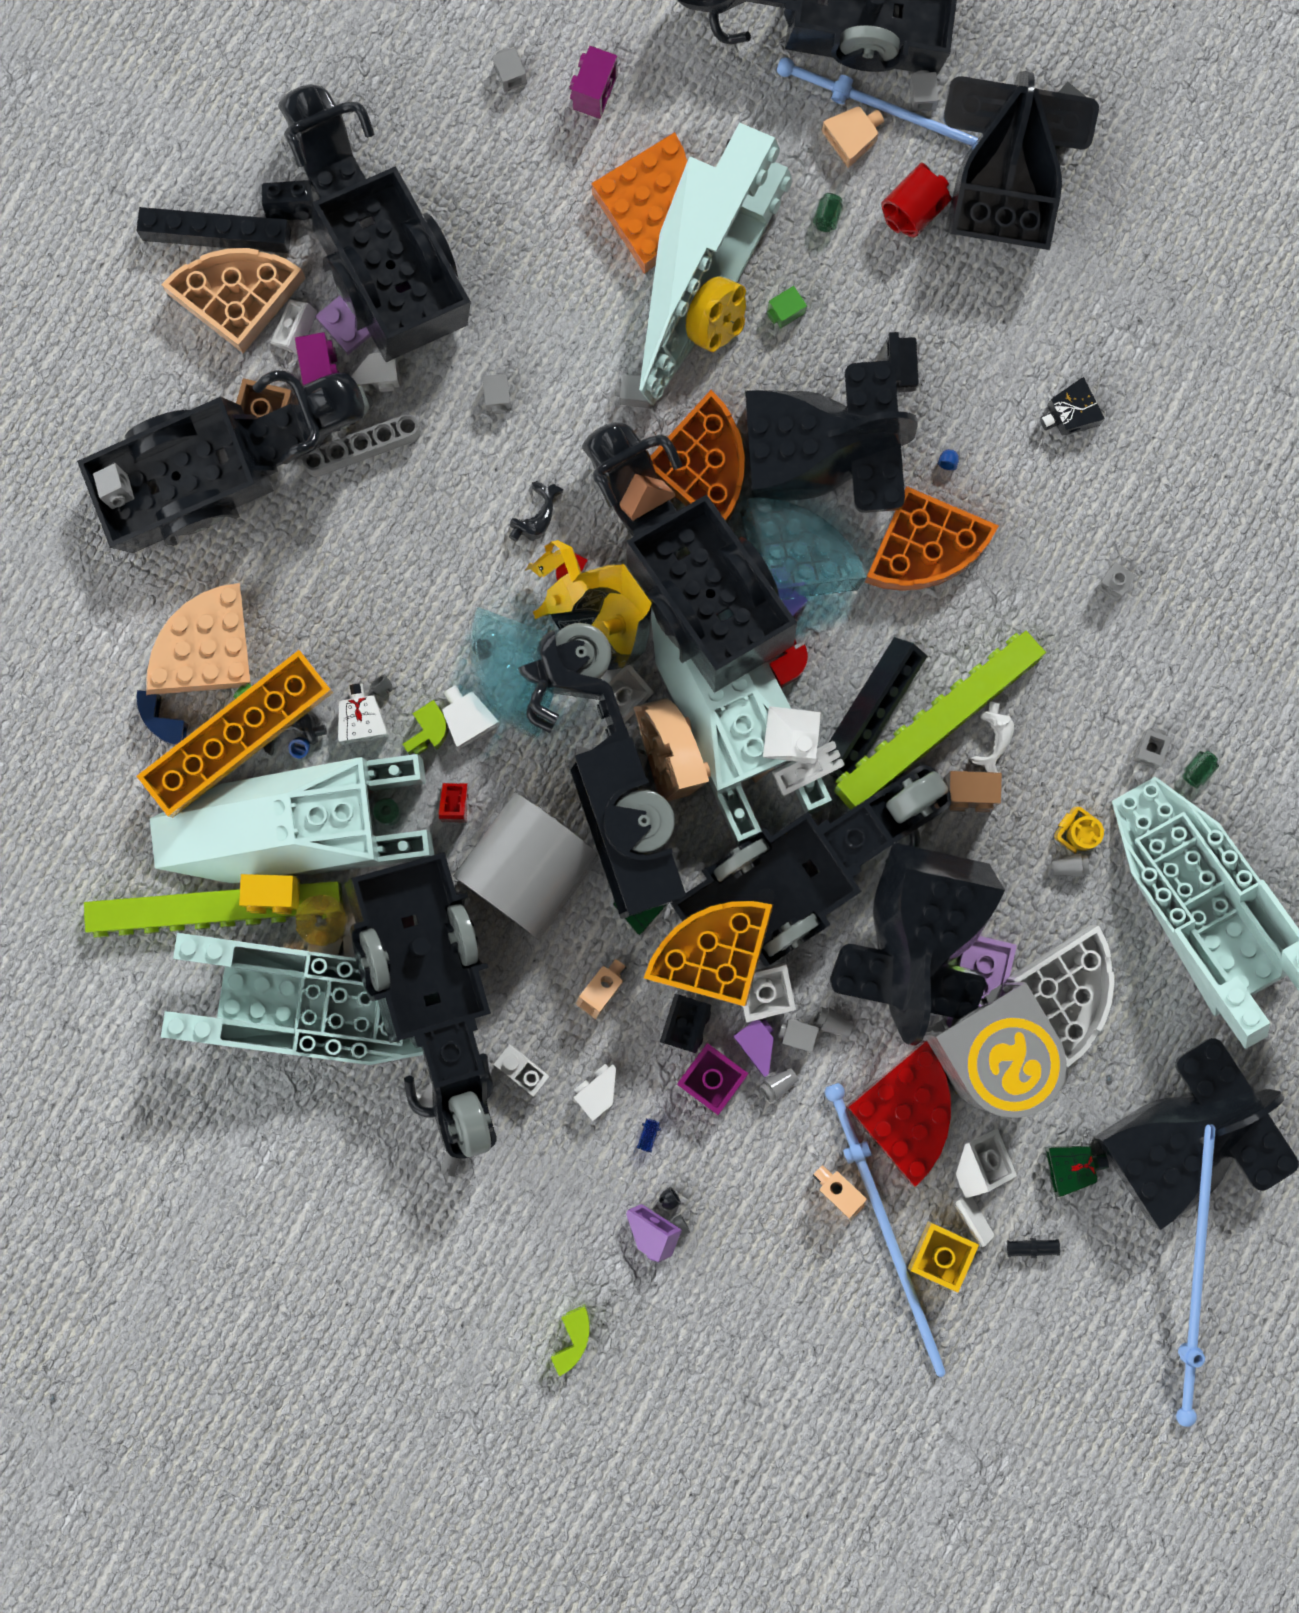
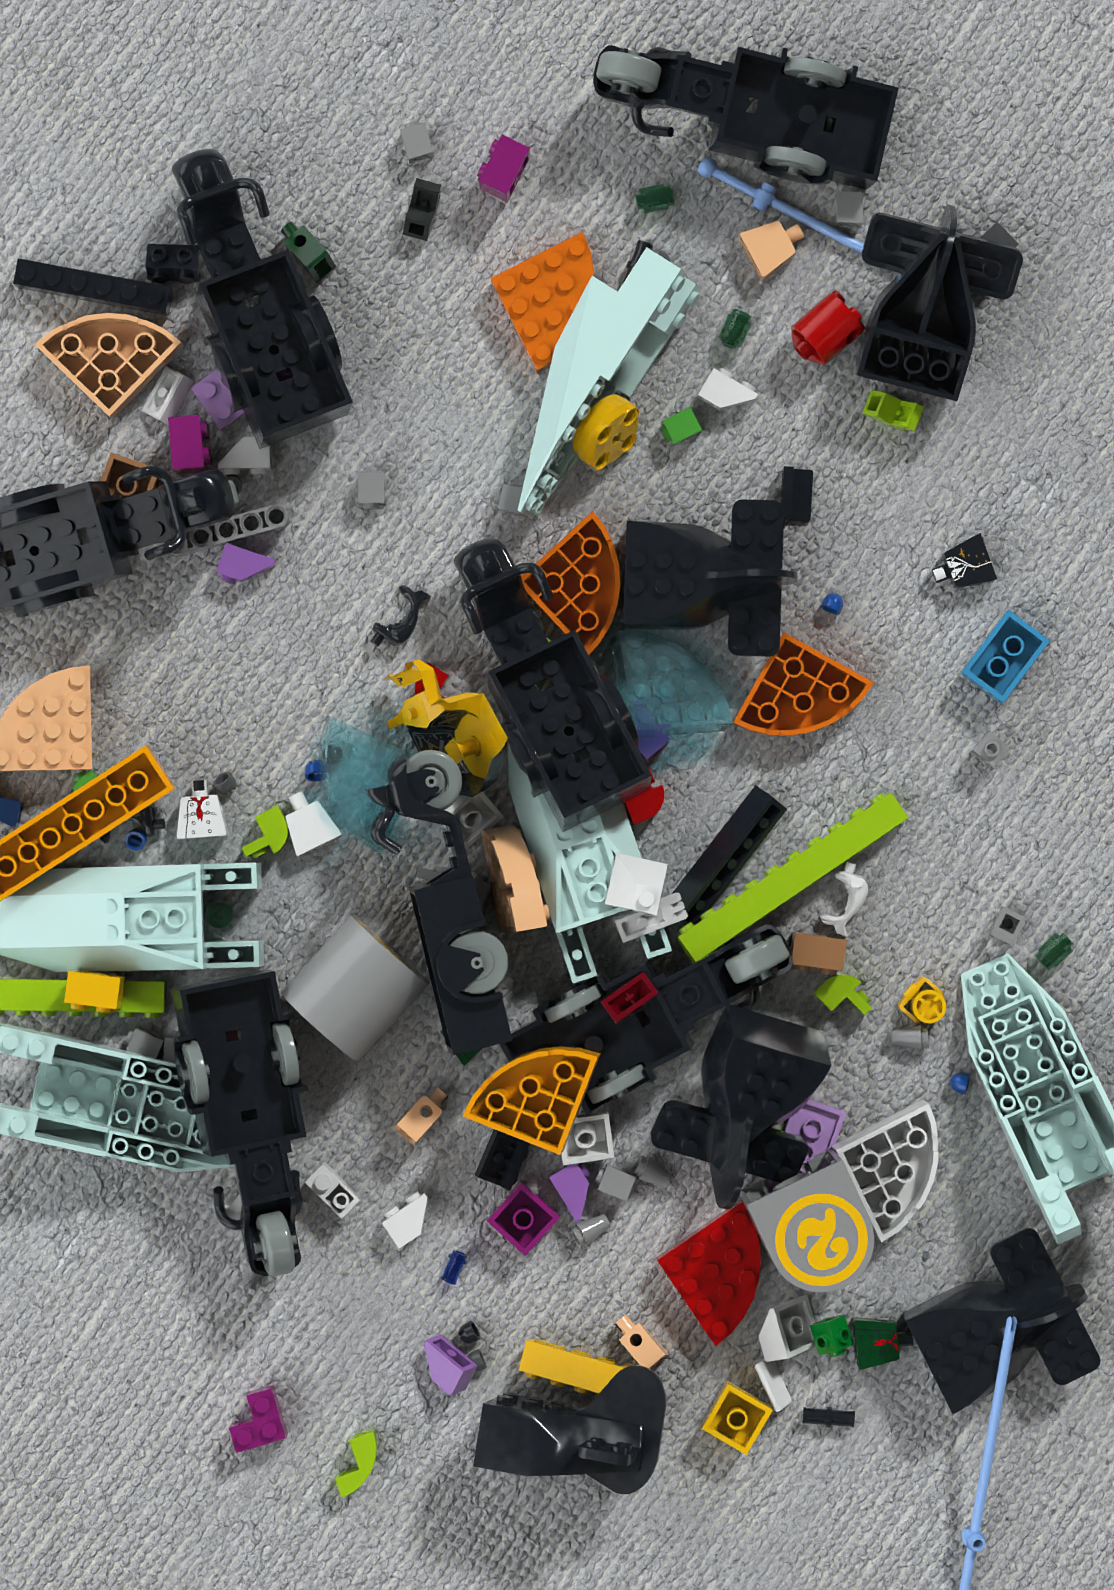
camera: 10 degrees right, 5 degrees up
clear yellow plate [295,895,348,946] -> none
red slope [439,783,468,823] -> none
nougat slope [620,474,675,520] -> none
light blue bar [825,1083,945,1377] -> none
none -> medium lavender slope [216,543,277,585]
none -> magenta brick [229,1384,288,1453]
none -> dark green torso [281,222,336,283]
none -> blue hinge [305,760,326,782]
none -> pearl dark grey brick [403,178,441,241]
none -> black brick [473,1365,666,1495]
none -> yellow wedge [519,1338,635,1394]
none -> dark red slope [601,972,659,1023]
none -> clear green brick [635,184,674,214]
none -> white slope [697,368,758,411]
none -> green brick [809,1315,854,1357]
none -> lime brick [812,974,872,1015]
none -> lime brick [862,390,924,432]
none -> blue hinge [950,1073,970,1094]
none -> dark azure brick [959,609,1050,704]

